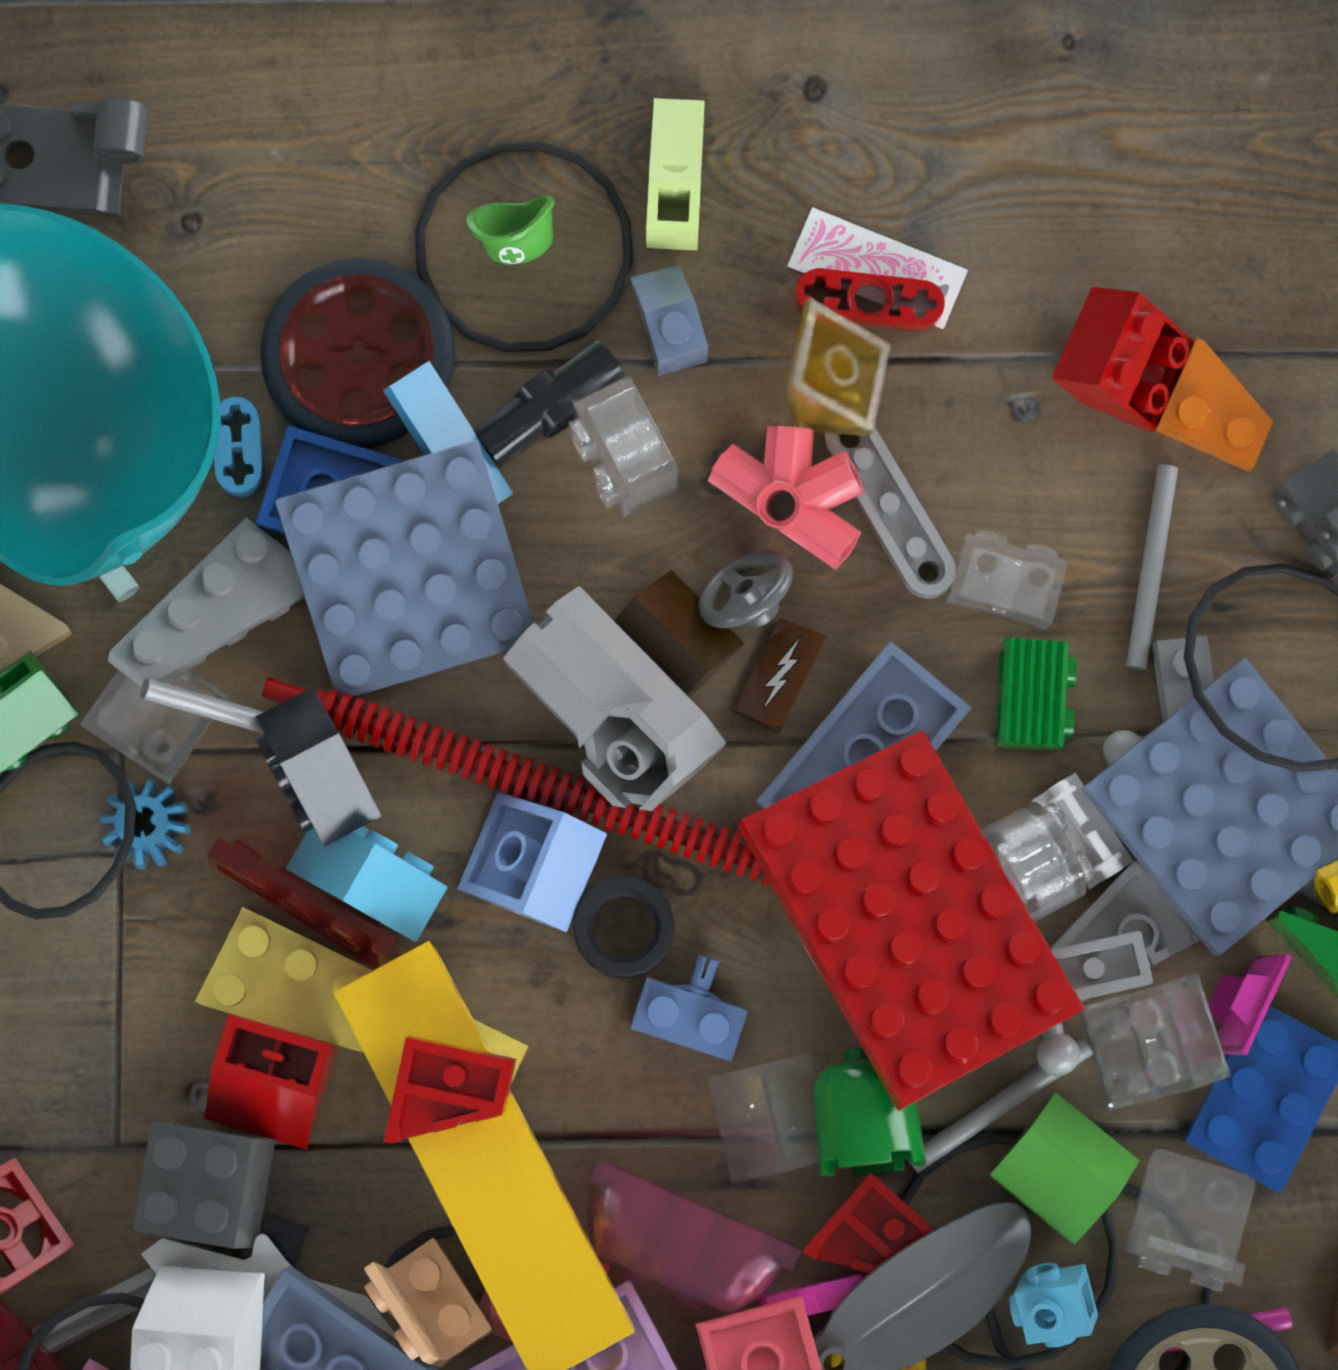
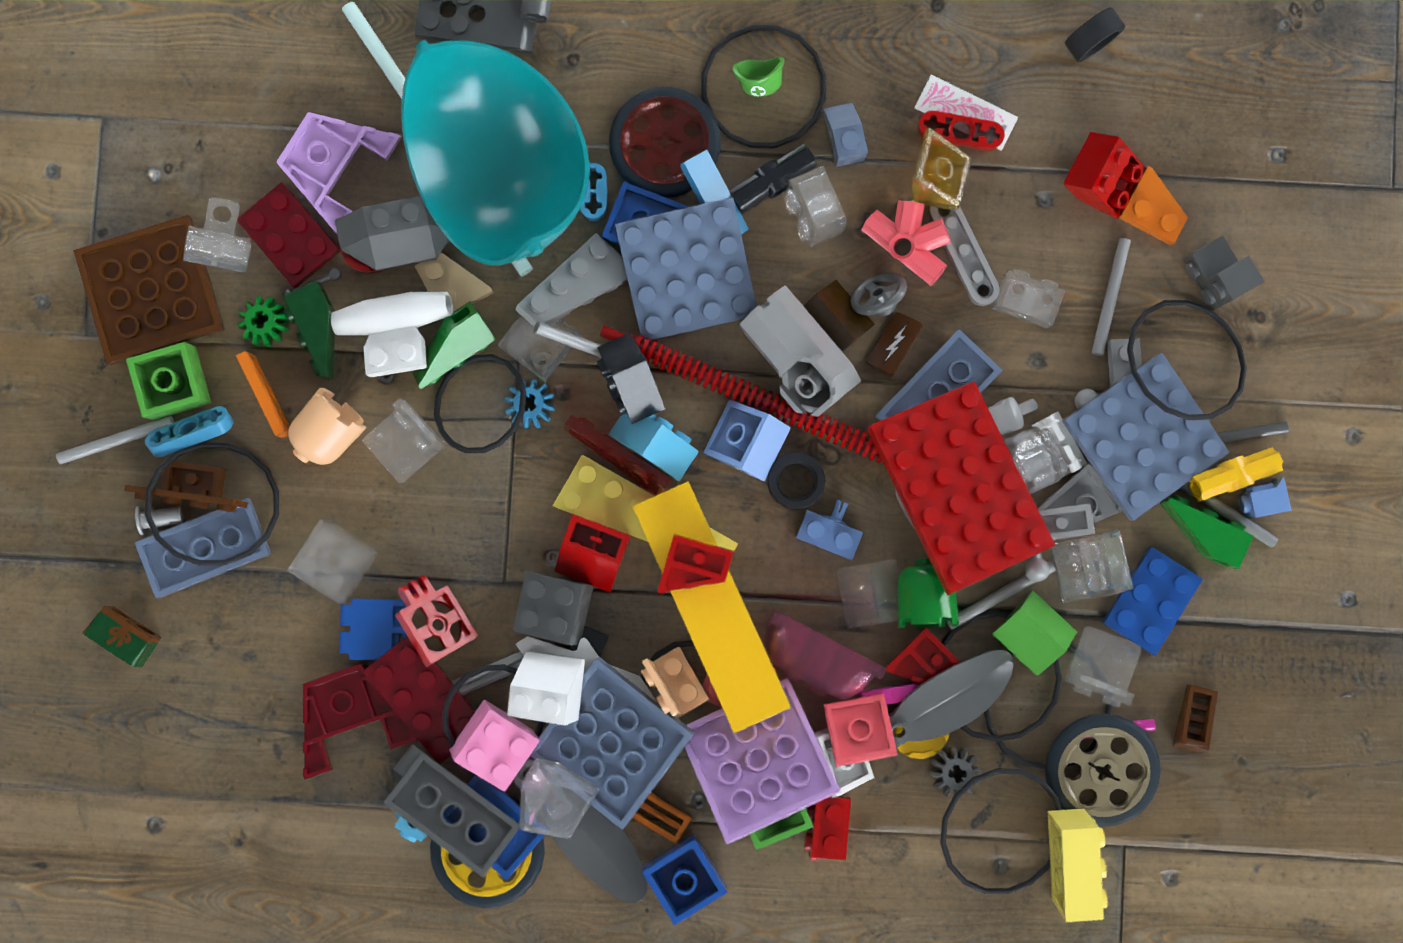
camera: 10 degrees right, 5 degrees up
yellowish green slope [646,98,705,251] -> none
green brick [995,637,1077,752] -> none
medium azure brick [1010,1263,1098,1347] -> none
dark pink piece [1206,954,1292,1055] -> none
none -> light grey piece [988,397,1038,435]
none -> black tyre [1065,8,1125,62]

